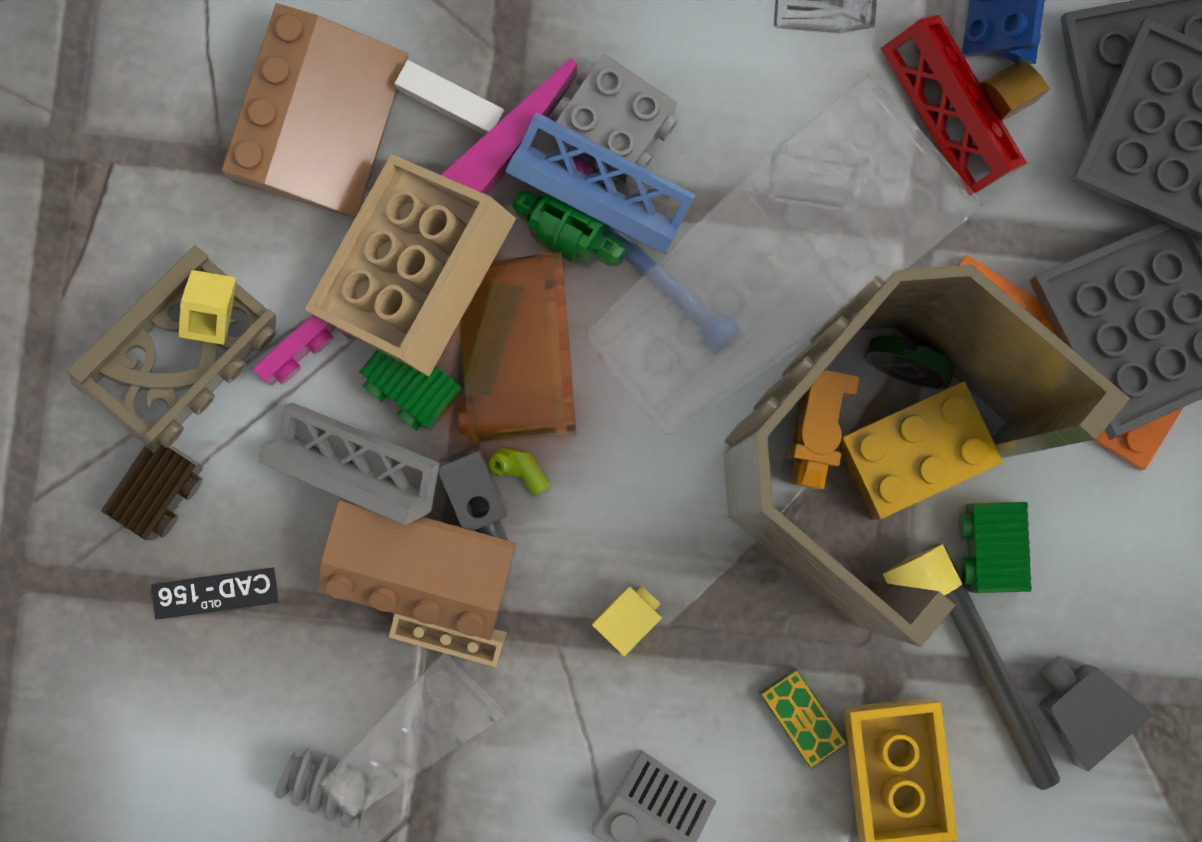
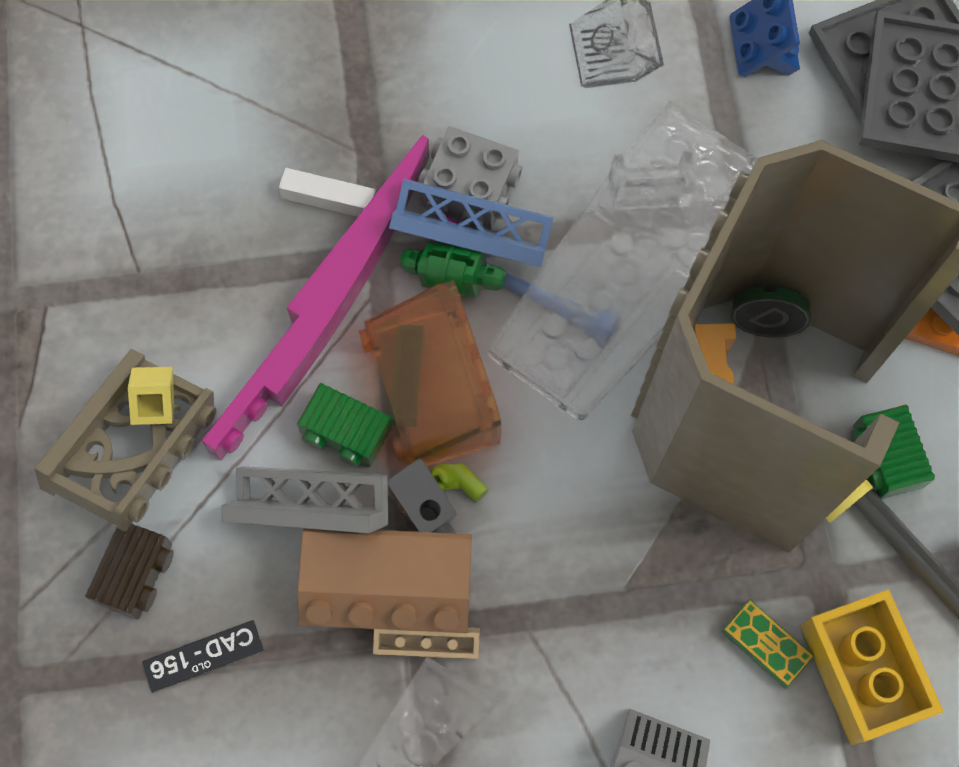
camera: 10 degrees left, 15 degrees down
medium nougat slope [222,3,409,218] -> none
tan slope [304,154,516,376] -> none
light yellow brick [592,585,662,657] -> none
yellow brick [838,381,1003,520] -> none
red fence [881,15,1027,197] -> none
pearl gold brick [980,61,1050,121] -> none

